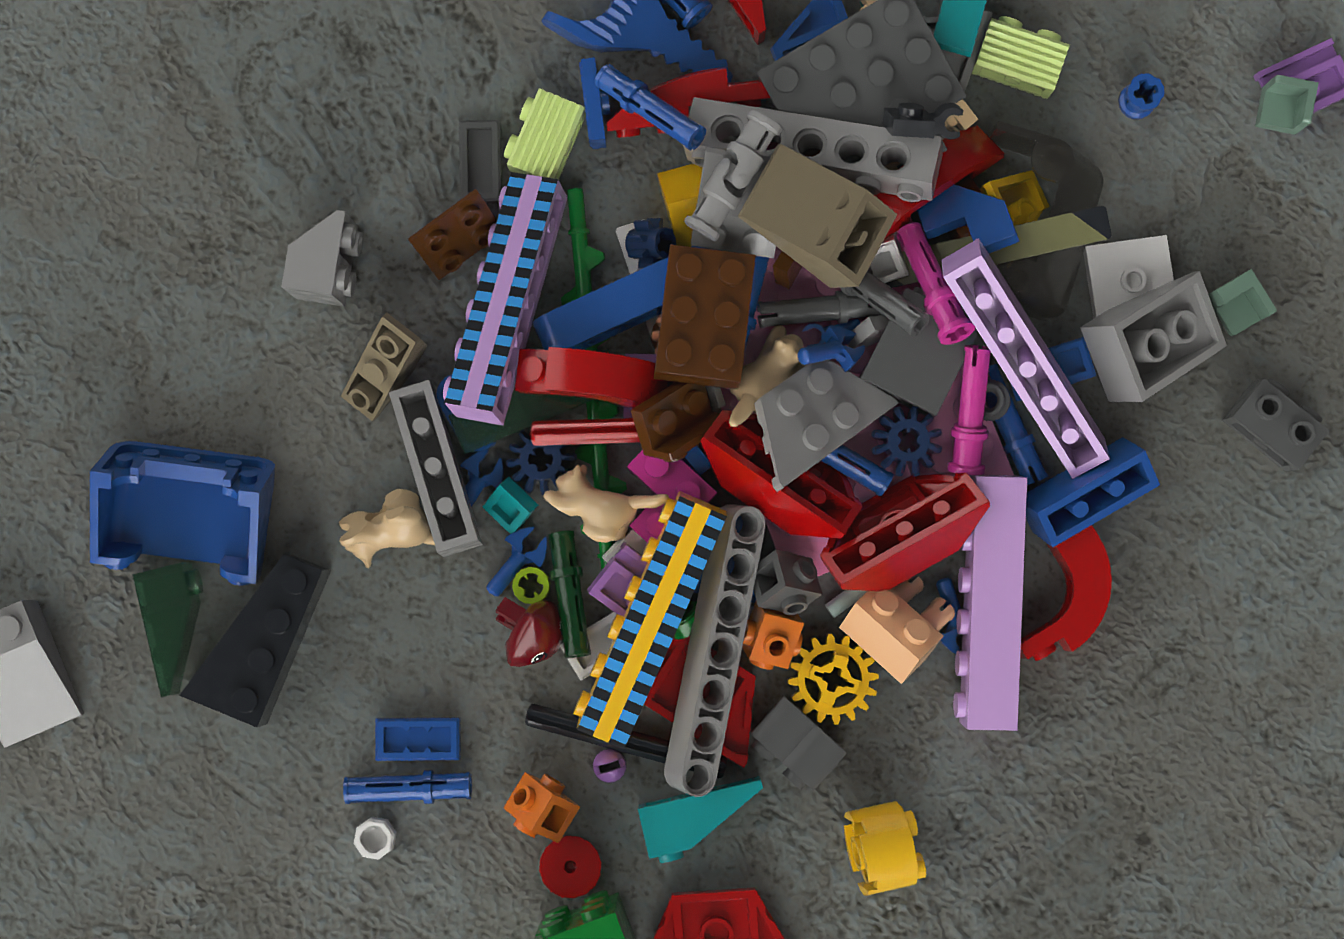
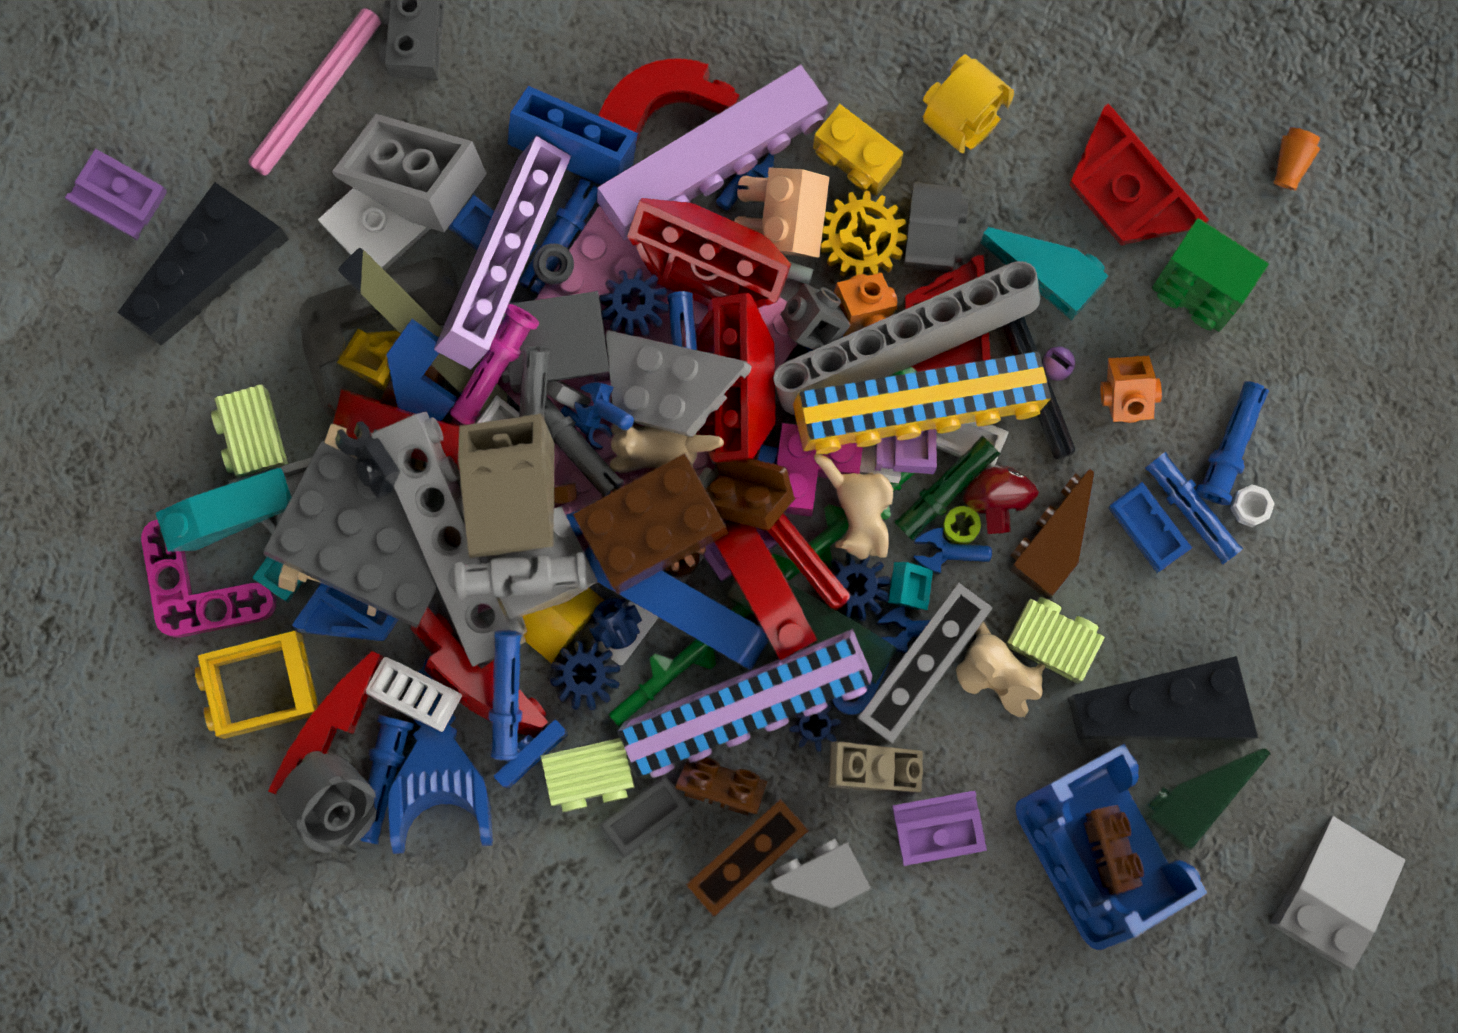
camera: 120 degrees left, 5 degrees down
red piece [539,835,601,898] -> none
dark pink pin [947,345,991,475] -> none
blue bush [1118,73,1165,119] -> none
sand green panel [1208,269,1277,336] -> none
sand green panel [1255,75,1319,135] -> none
none -> black wedge [117,182,289,346]
none -> bright pink axle [248,8,381,176]
none -> white slope [366,657,462,732]
none -> dark blue gear [550,640,621,711]
none -> reddish brown brick [686,799,809,917]
none -> dark blue gear [789,704,841,753]
none -> yellow brick [813,104,904,196]
none -> medium lavender plate [892,791,987,866]
none -> yellowish green brick [1006,597,1105,684]
none -> reddish brown slope [1010,469,1094,600]
none -> reddish brown hinge [1083,805,1144,895]
none -> blue pin [1196,381,1269,505]

